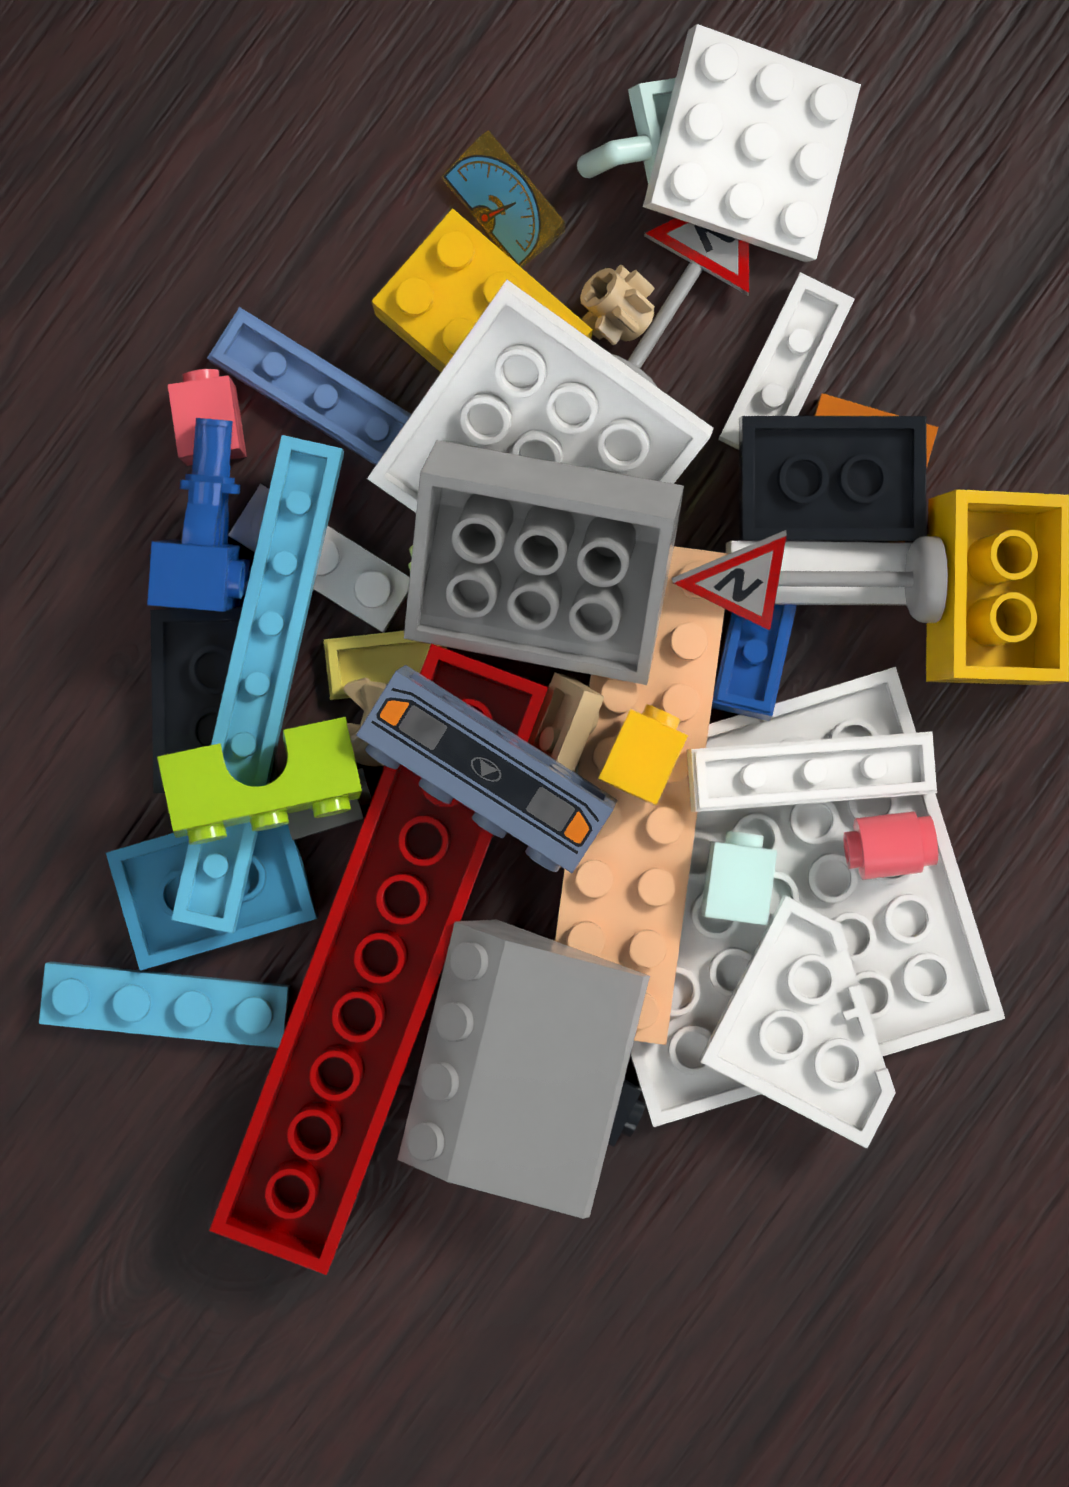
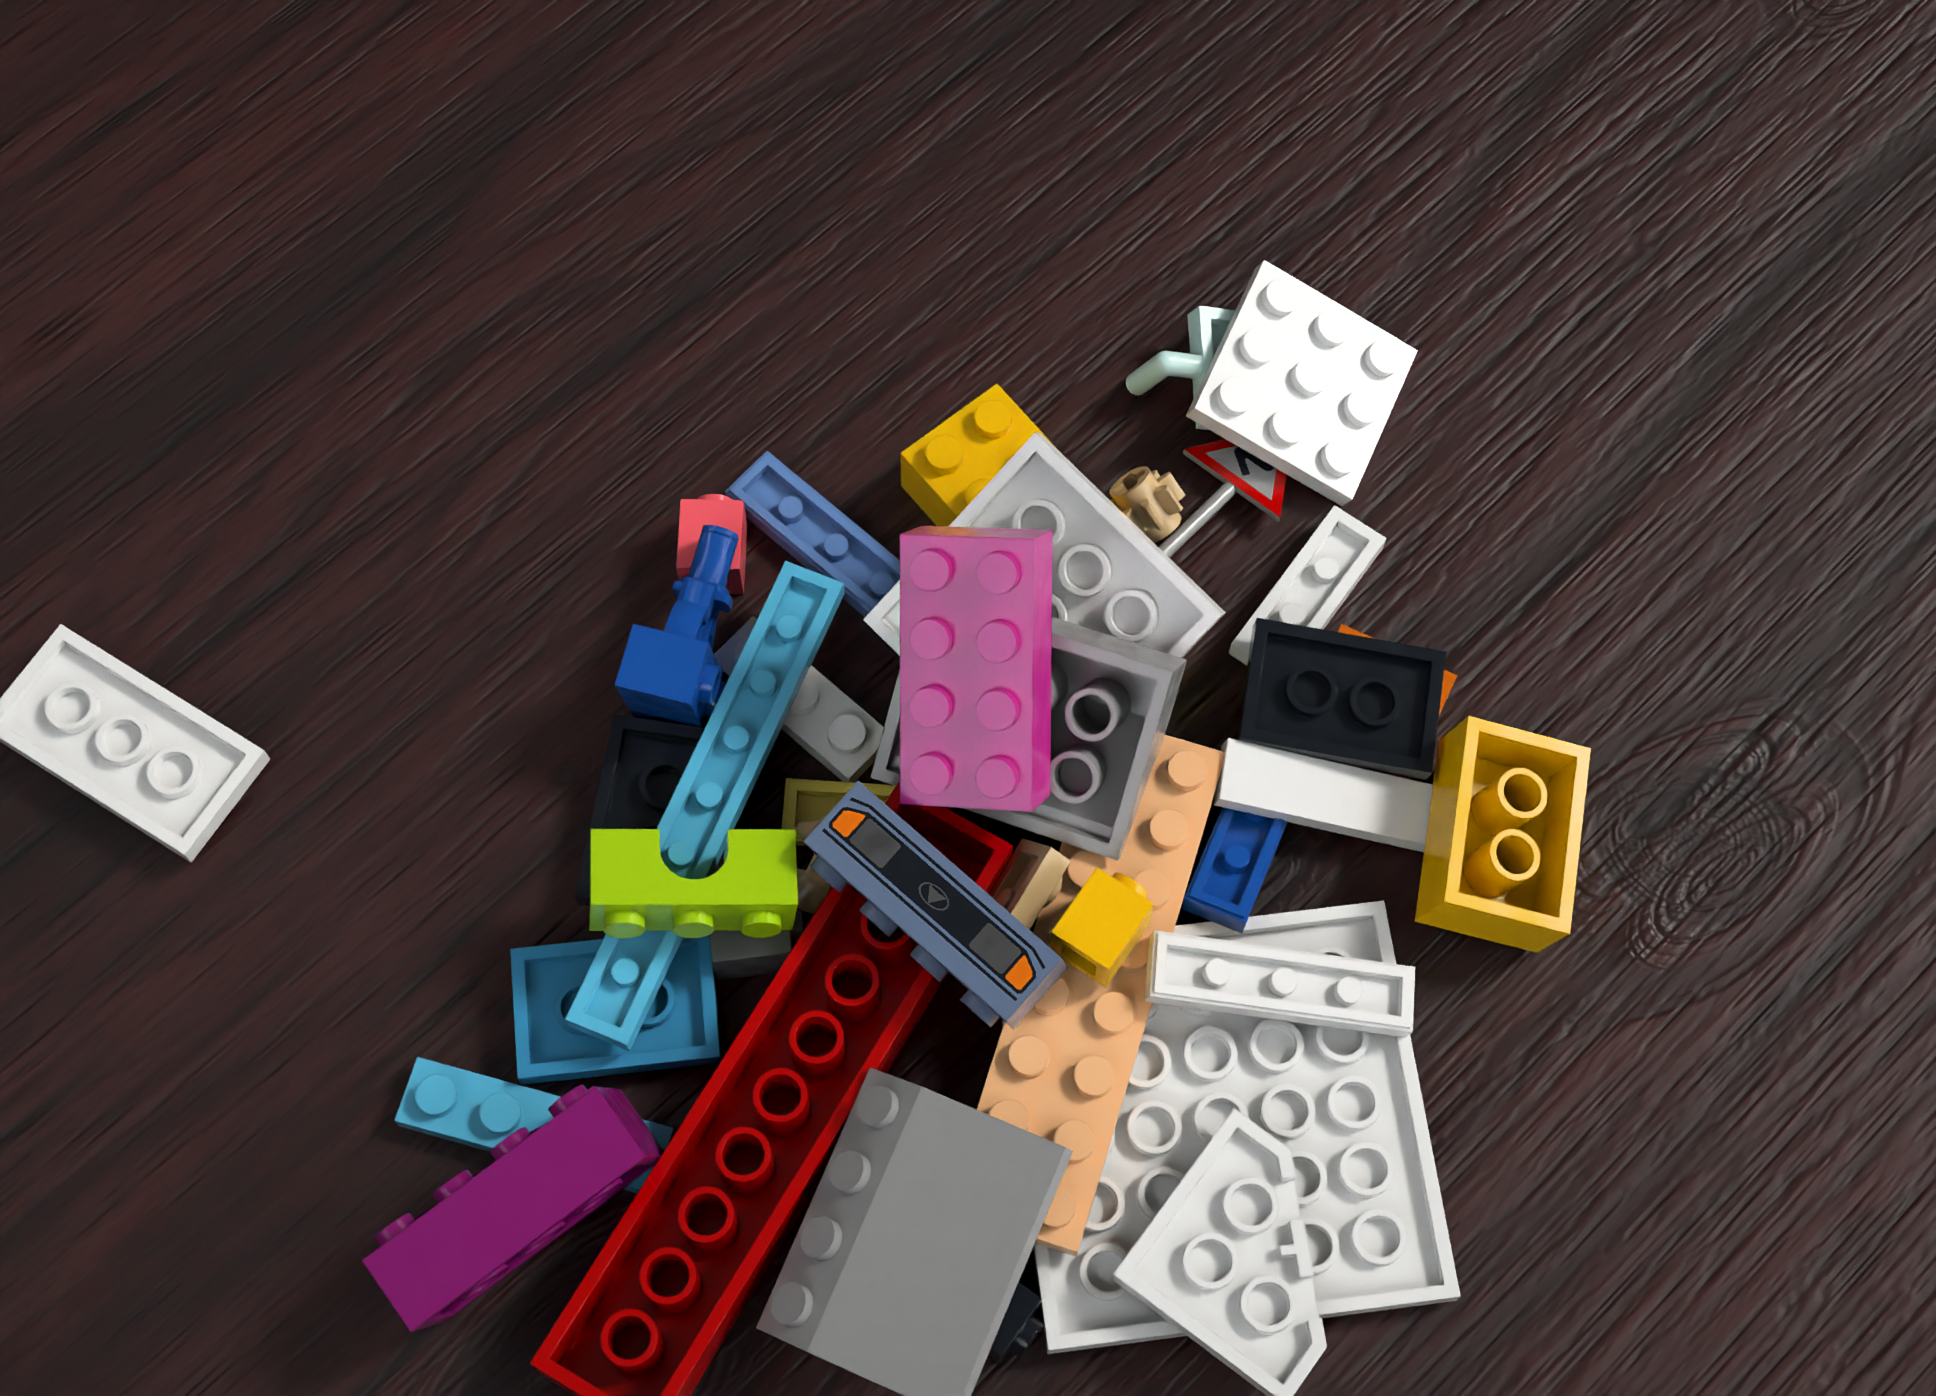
camera: 10 degrees right, 20 degrees down
slope [441,130,565,268] -> none
light grey piece [672,530,948,630] -> none
light aqua brick [701,831,777,925] -> none
coral brick [843,811,938,880] -> none
none -> magenta brick [362,1084,664,1332]
none -> dark pink brick [900,526,1053,812]

